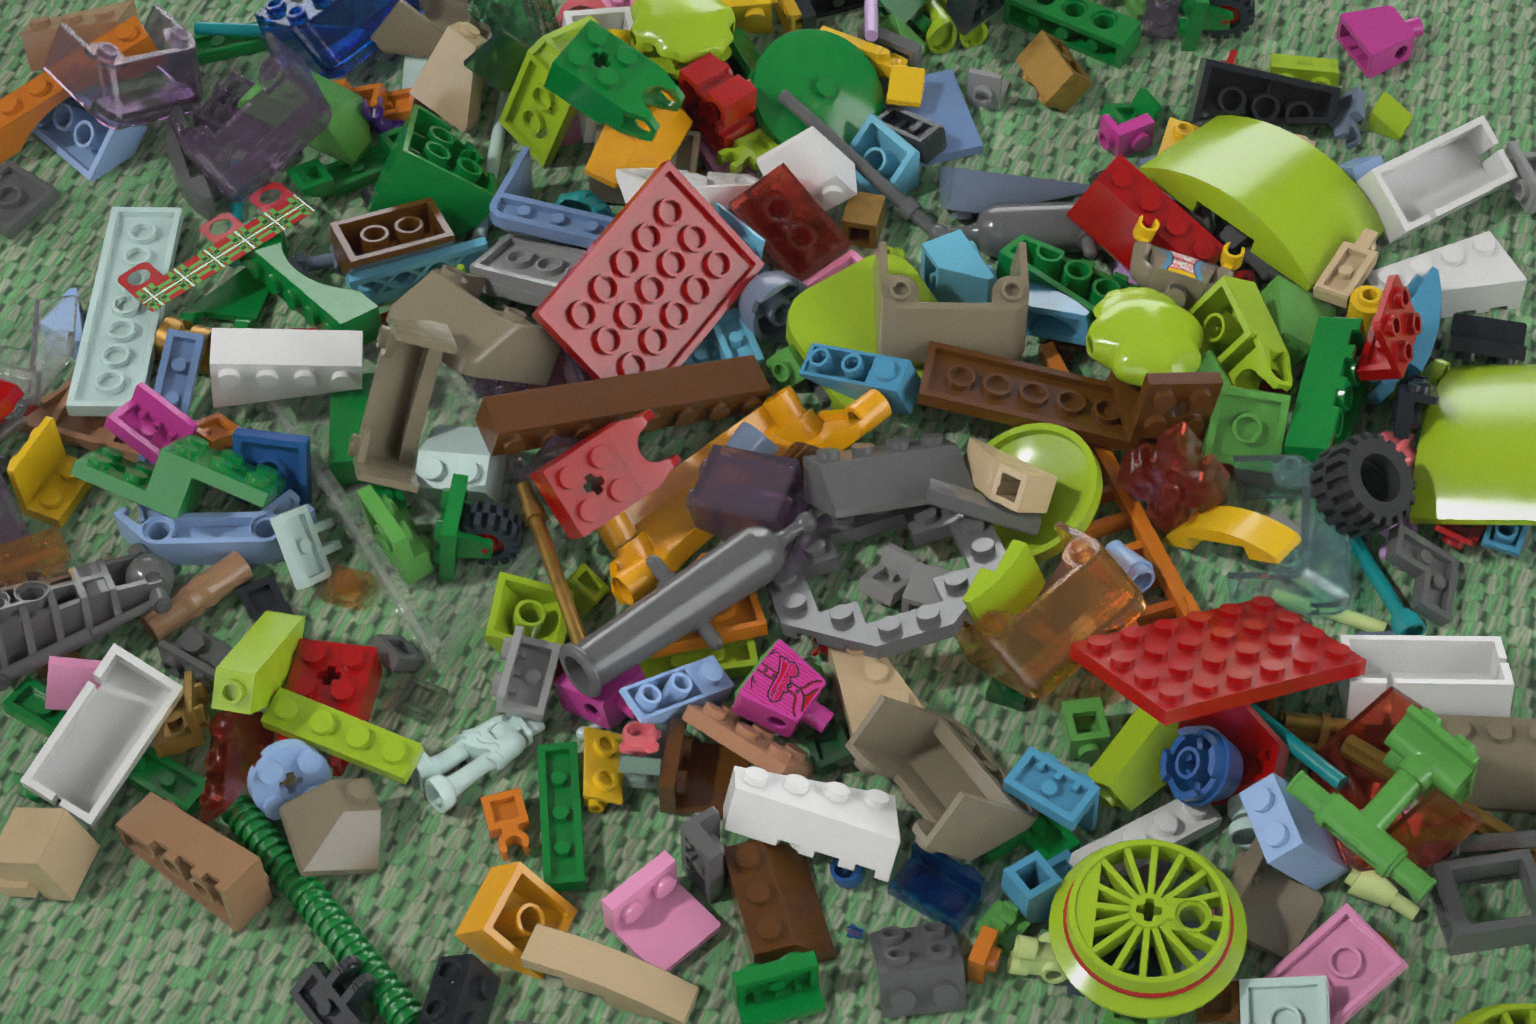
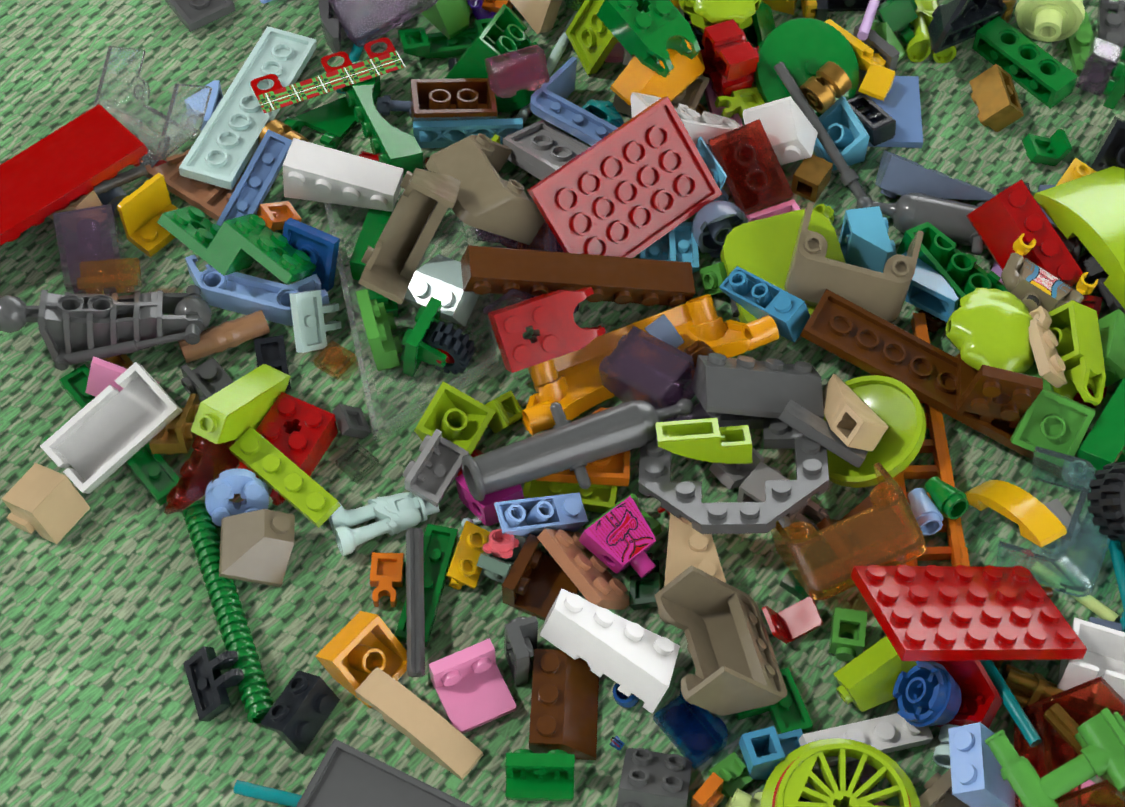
camera: 15 degrees right, 5 degrees up
dark pink bracket [104,382,198,465] -> none
medium nougat wedge [115,791,273,933] -> none
pearl gold bar [517,481,587,645] -> none
lime slope [962,539,1046,641] -> none
light grey bracket [967,68,1010,111] -> none
dark azure bracket [1002,746,1100,833] -> none
dark pink bracket [1098,113,1155,158] -> none
clear red brick [1116,421,1230,535] -> none
none -> dark grey axle [406,528,425,677]
none -> clear pink brick [485,45,550,98]
none -> lime slope [655,418,752,464]
none -> bracket [762,597,823,644]
none -> pearl gold wheel [800,61,852,113]
none -> green cone [924,476,969,519]
none -> tan hinge [1029,306,1067,388]

